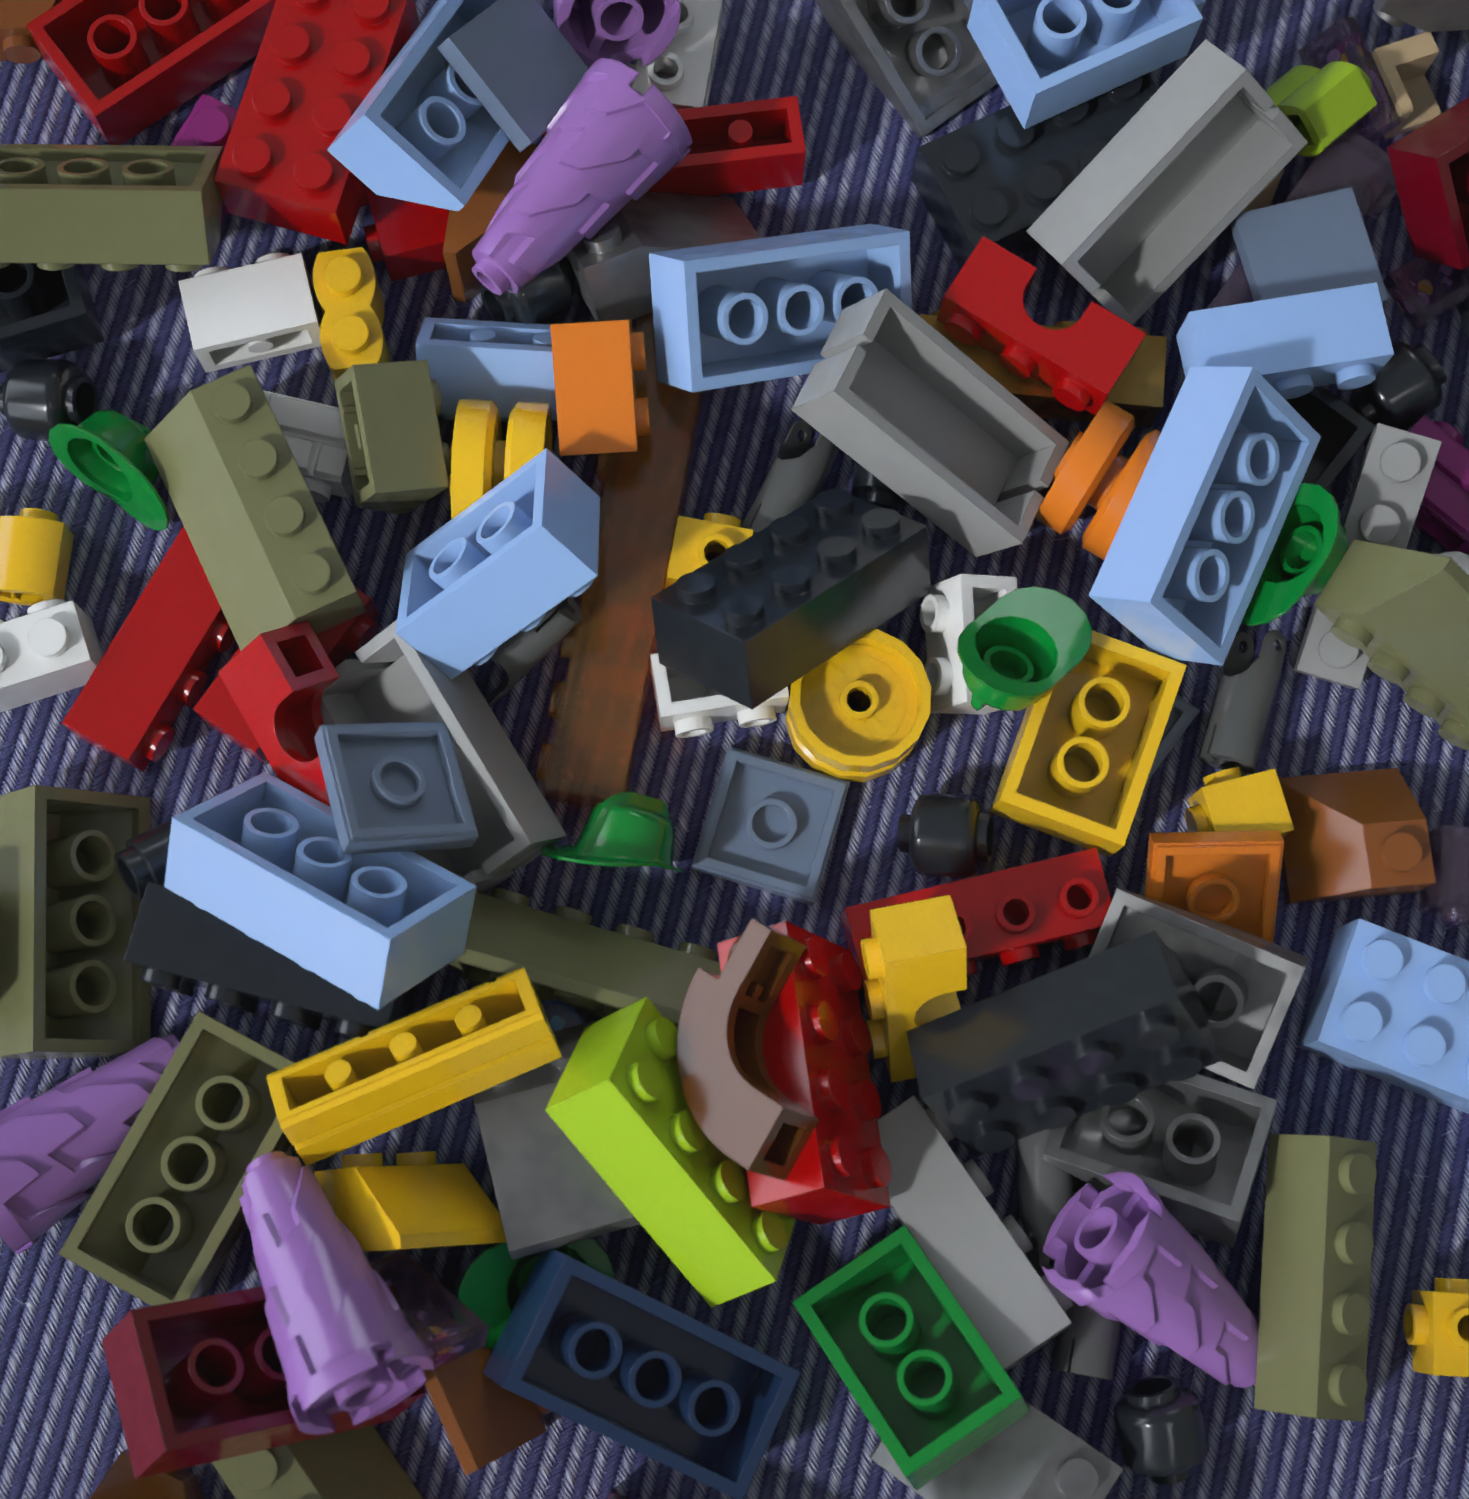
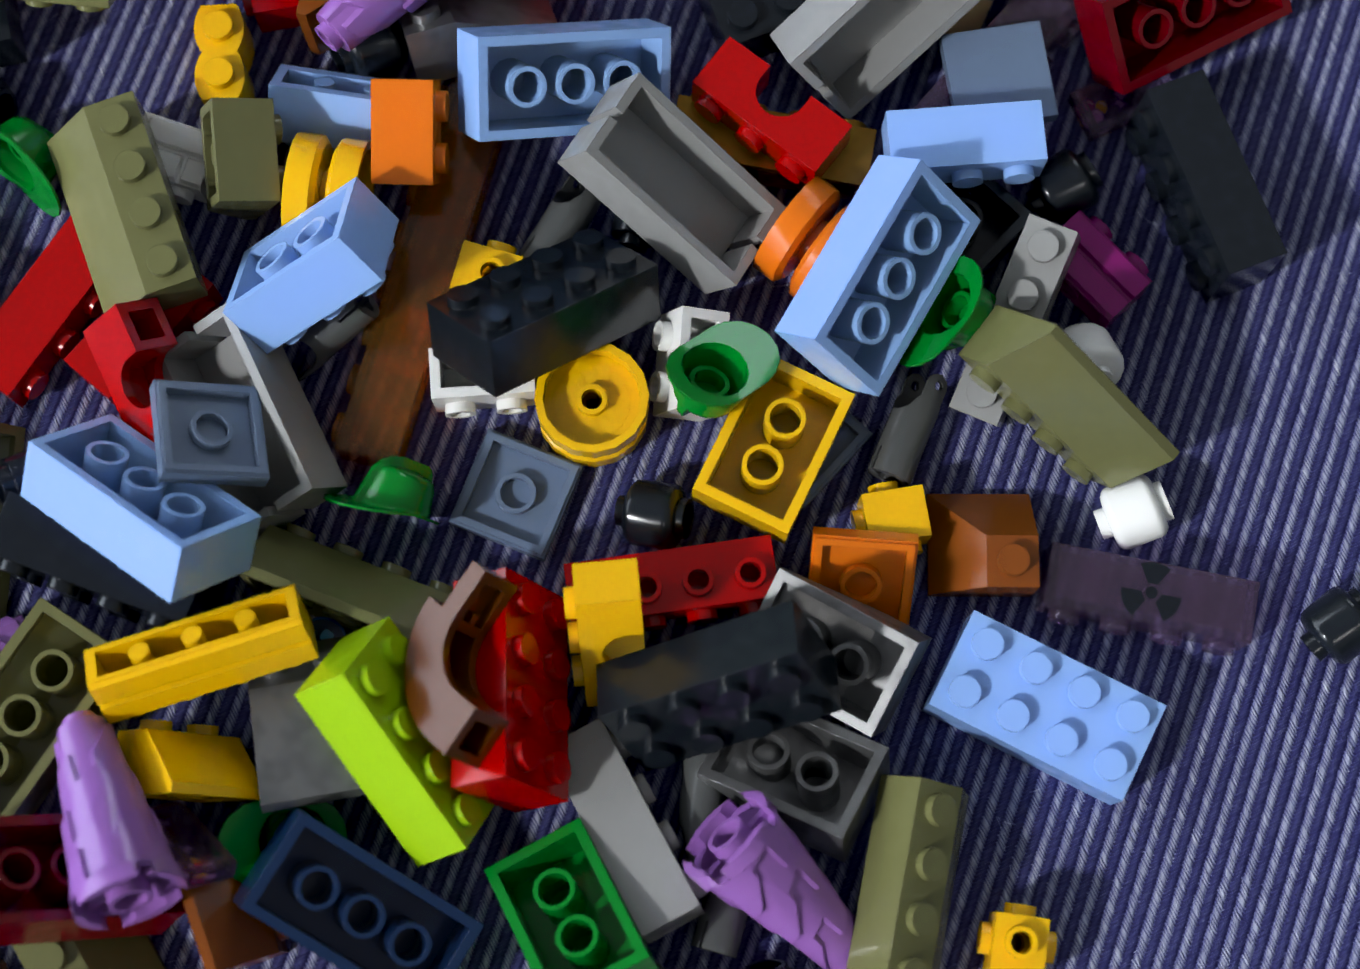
camera: 10 degrees right, 0 degrees up
white brick [178,253,321,373] -> none

